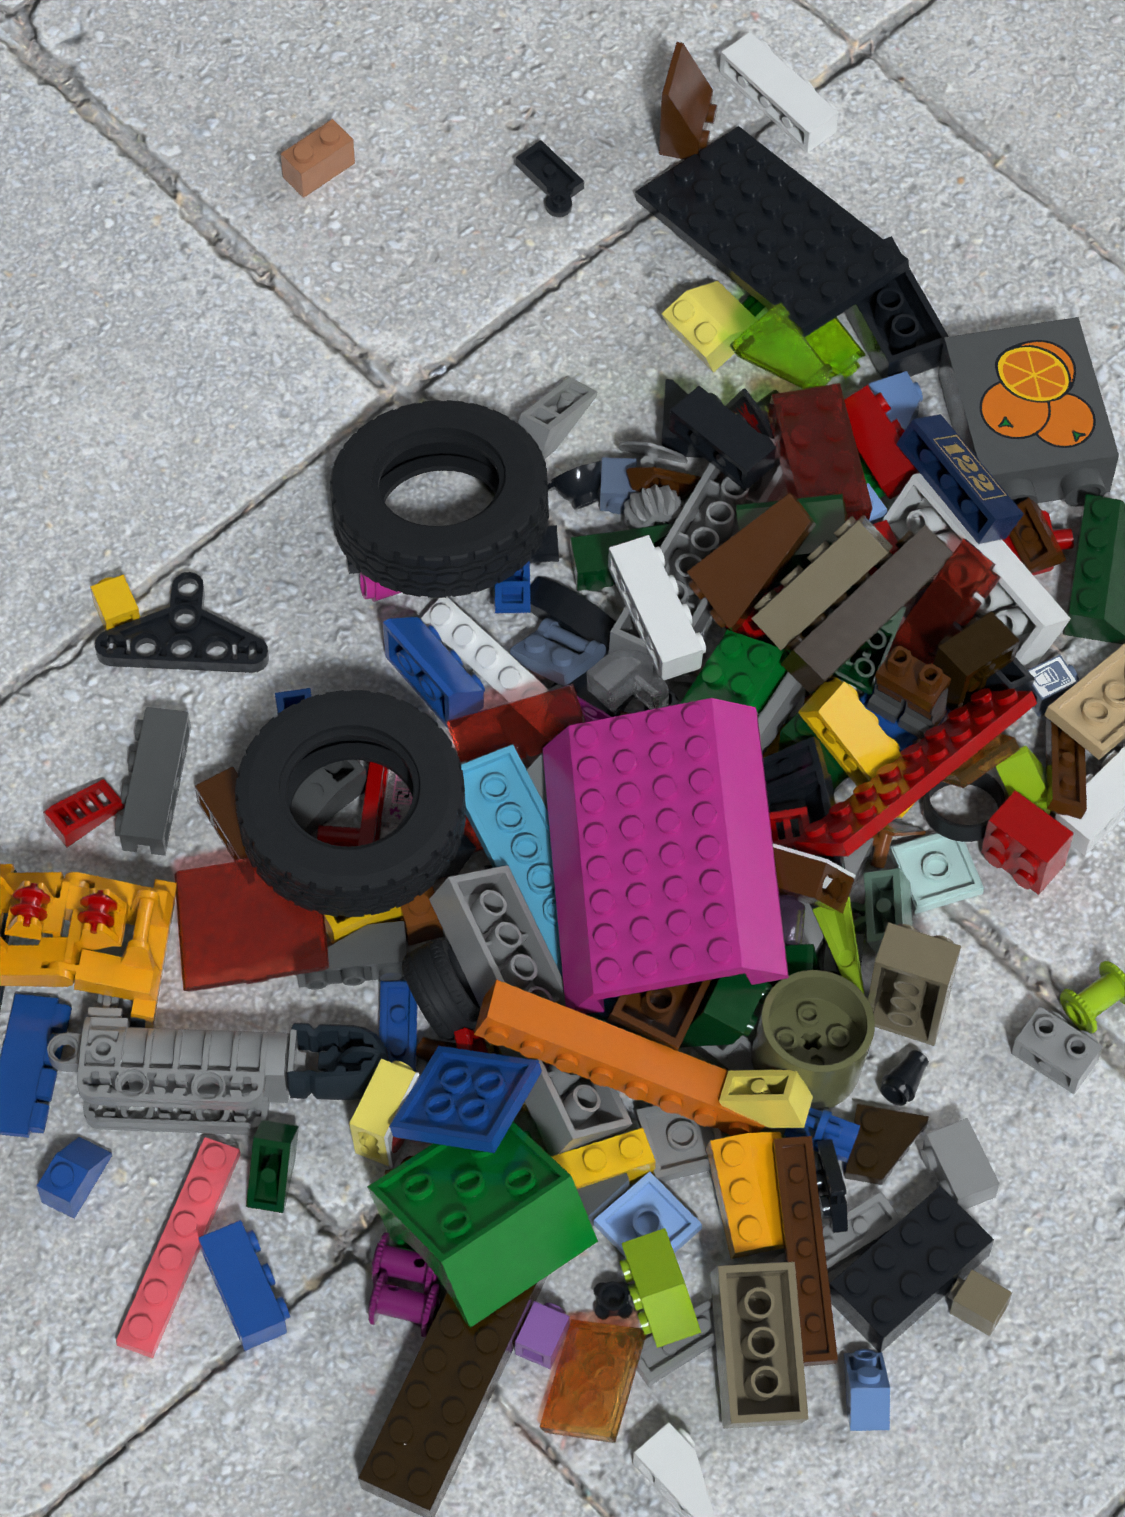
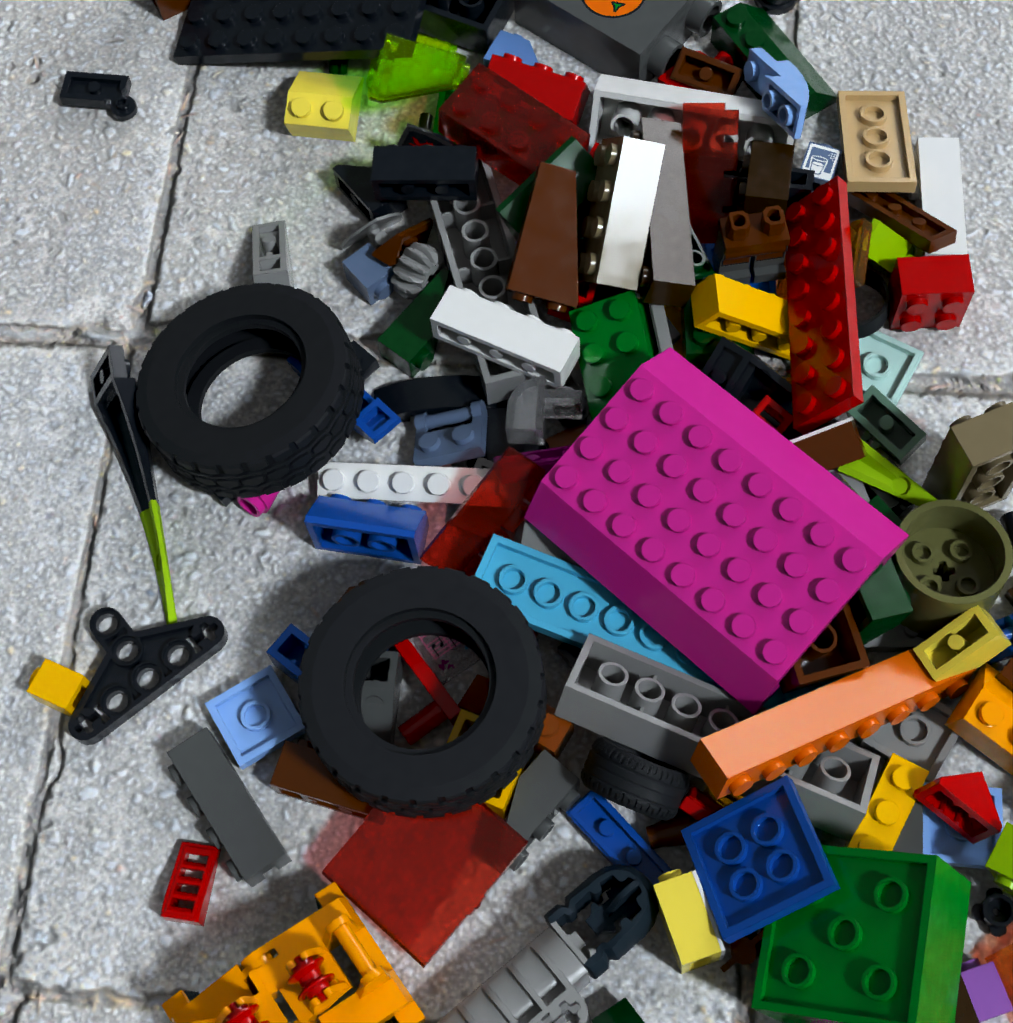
camera: 35 degrees left, 5 degrees up
black piece [548,461,602,510] -> none
dark blue brick [896,414,1023,544] -> none
none -> black plate [90,345,177,625]
none -> light blue plate [204,665,306,770]
none -> light blue slope [744,48,809,139]
none -> red slope [913,771,1002,844]

